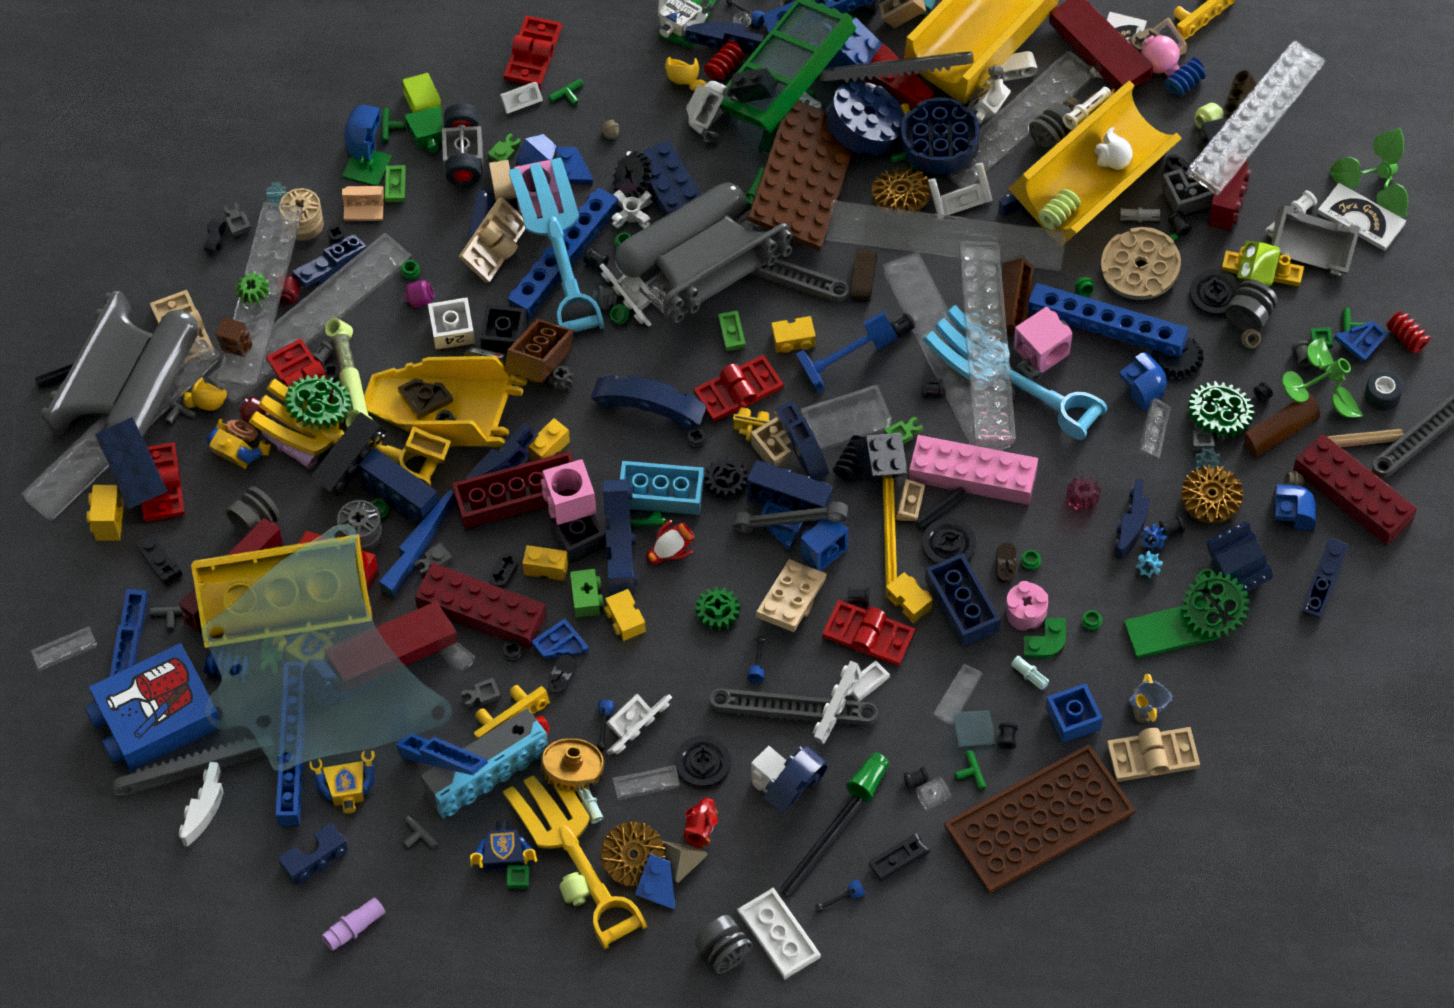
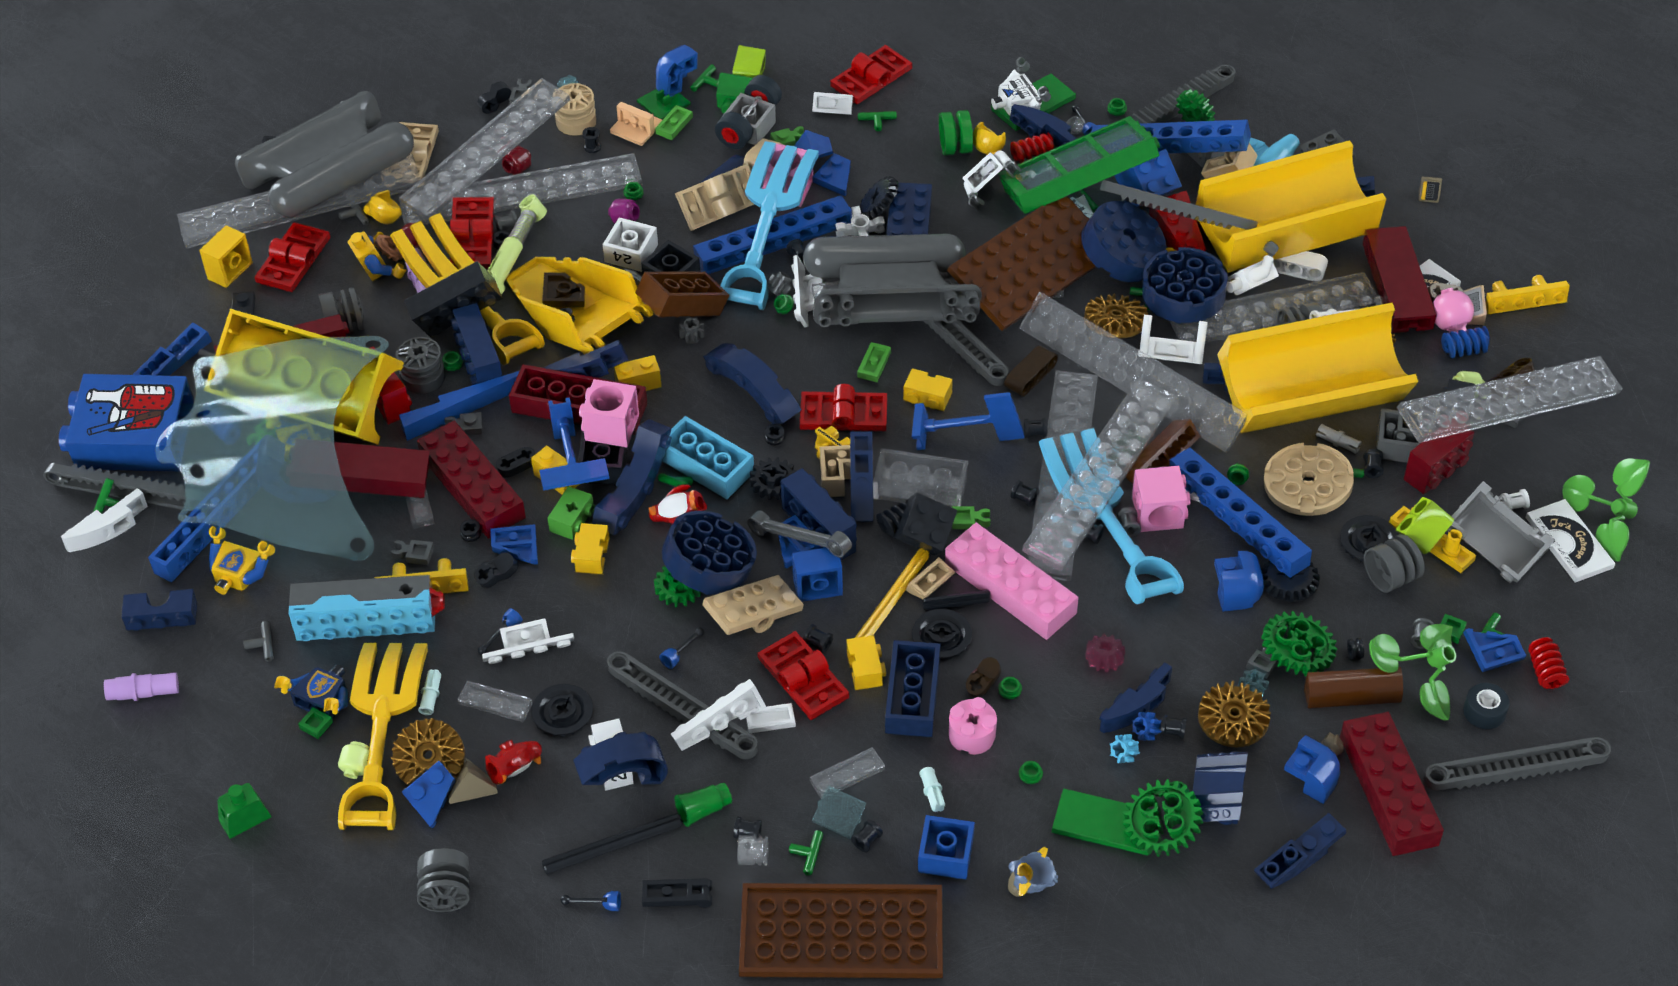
camera: 30 degrees right, 10 degrees down
clear plate [31,626,98,671] -> none
dark blue brick [95,416,168,509] -> none
reddish brown brick [215,317,253,358] -> none
bright green gear [235,272,270,306] -> none
green gear [285,374,351,430] -> none
dark blue slope [292,234,367,289] -> none
blue slope [396,733,488,776] -> none
yellow brick [405,427,451,464] -> none
pearl gold wheel [540,738,604,792] -> none
dark tan plate [600,120,619,140] -> none
black brick [729,68,778,103] -> none
white tile [737,888,821,980] -> none
green plate [1024,618,1066,659] -> none
yellowish green piece [1038,189,1081,231] -> none
white hair [1094,127,1133,170] -> none
tan plate [1107,727,1200,782] -> none
clear plate [1139,398,1171,460] -> none
dark tan plate [1241,328,1261,349] -> none
tan axle [1327,429,1404,447] -> none
none -> green piece [93,478,119,514]
none -> green torso [217,783,271,839]
none -> blue piece [539,397,609,491]
none -> dark blue brick [662,511,757,595]
none -> green wheel [939,110,973,156]

